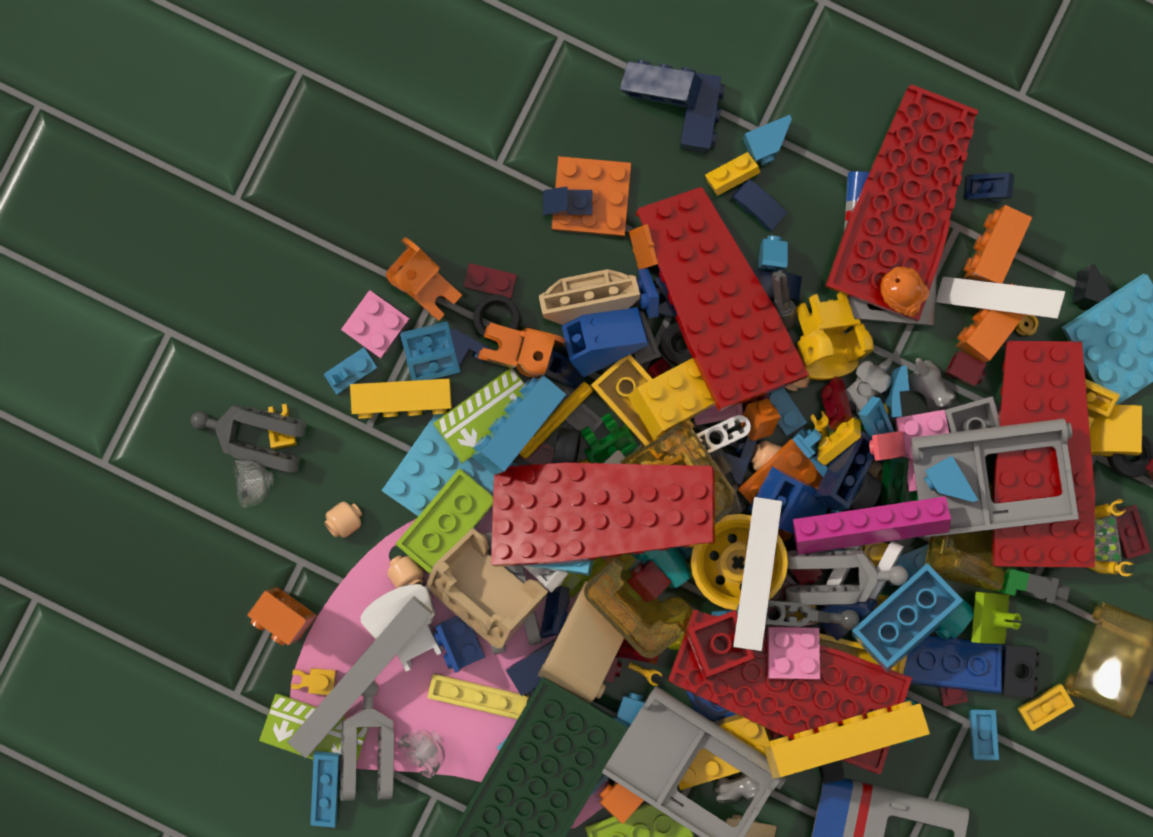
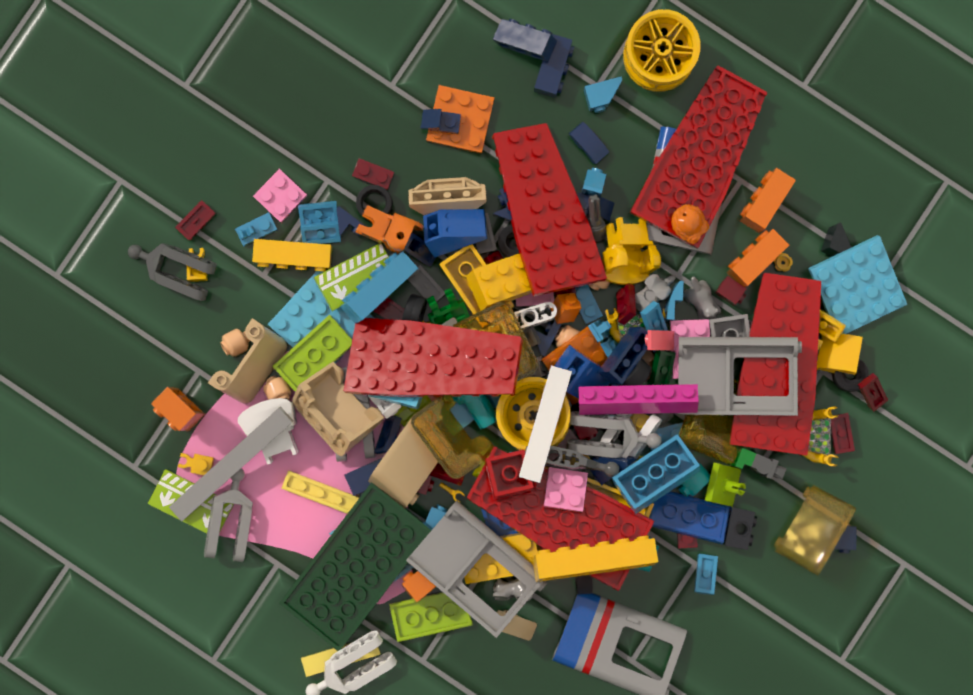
camera: 10 degrees right, 0 degrees up
clear cylinder [233,458,274,508] -> none
dark azure plate [310,751,340,828] -> none
orange piece [385,237,462,321] -> none
clear cylinder [396,729,445,778] -> none
blue bracket [434,616,485,673] -> none
yellow axle [519,382,593,459] -> none
dark red brick [627,560,671,603] -> none
orange piece [629,224,658,269] -> none
blue plate [637,268,659,318] -> none
yellow plate [705,152,760,196] -> none
yellow plate [818,417,861,466] -> none
dark azure slope [924,456,978,503] -> none
white sticker [936,277,1065,319] -> none
dark blue slope [964,172,1015,203] -> none
yellow plate [1017,684,1074,731] -> none
none -> dark red plate [175,200,216,241]
none -> tan windscreen [208,318,287,403]
none -> yellow wheel [623,10,700,92]

